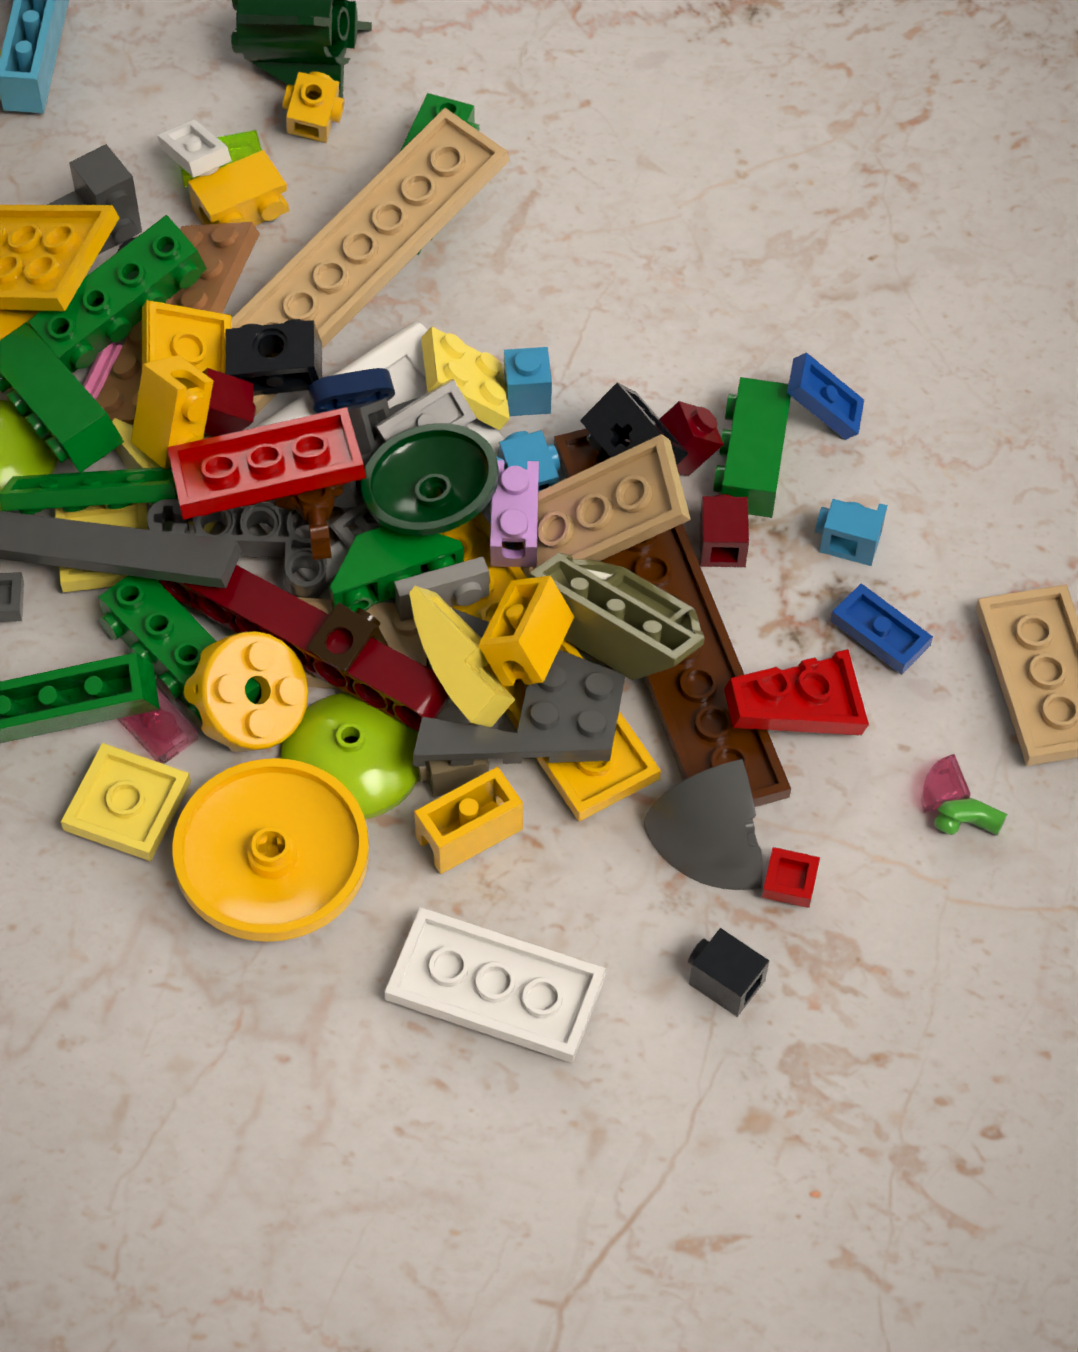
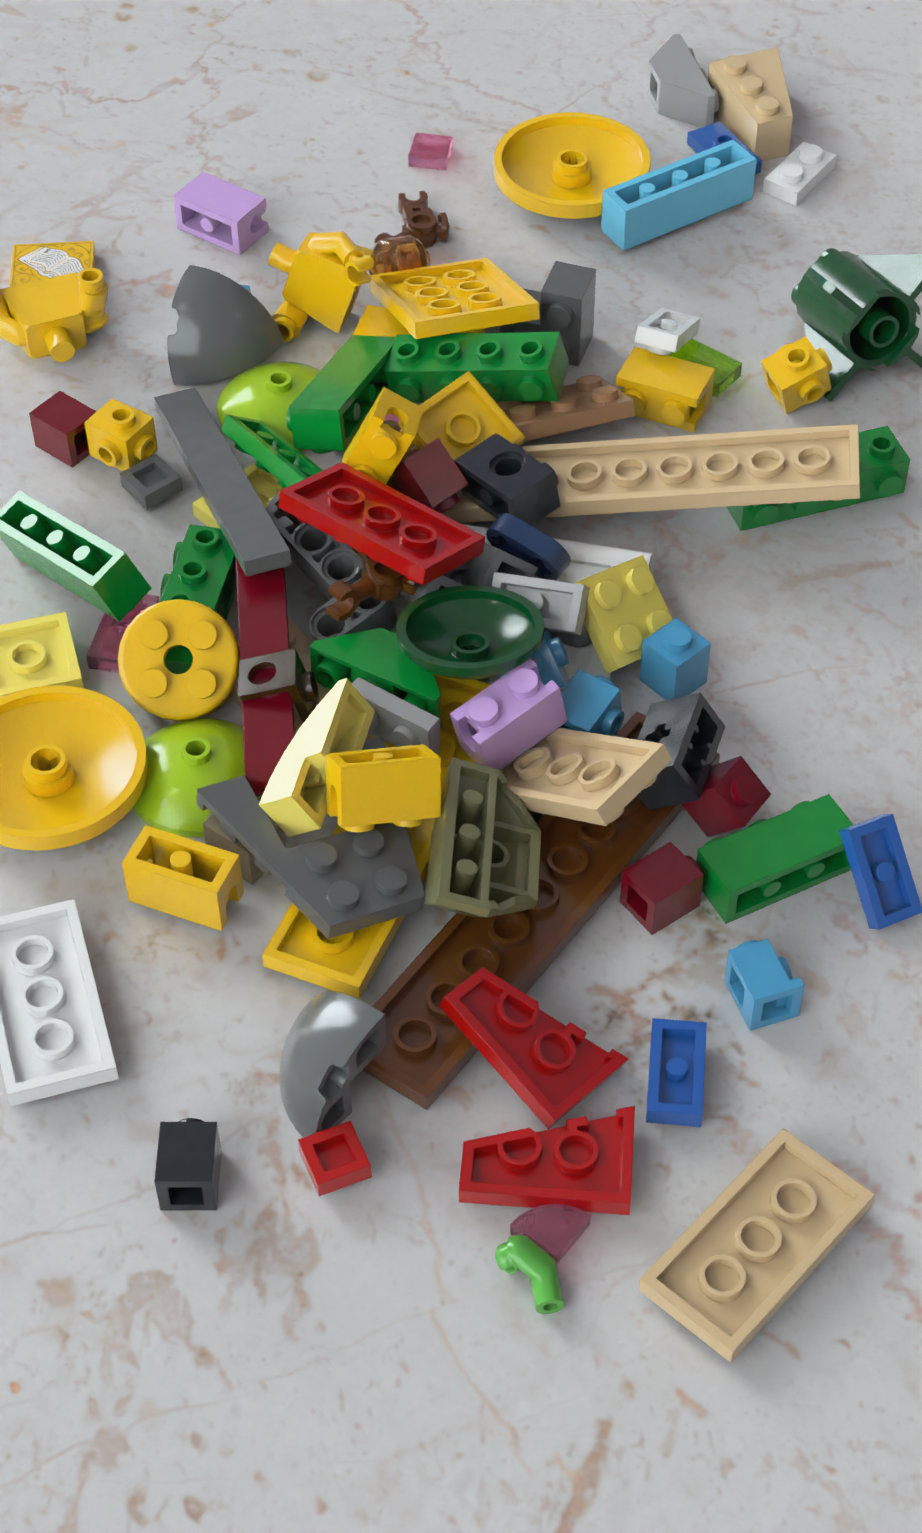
camera: 55 degrees right, 10 degrees down
none -> red wing [459,1105,635,1215]

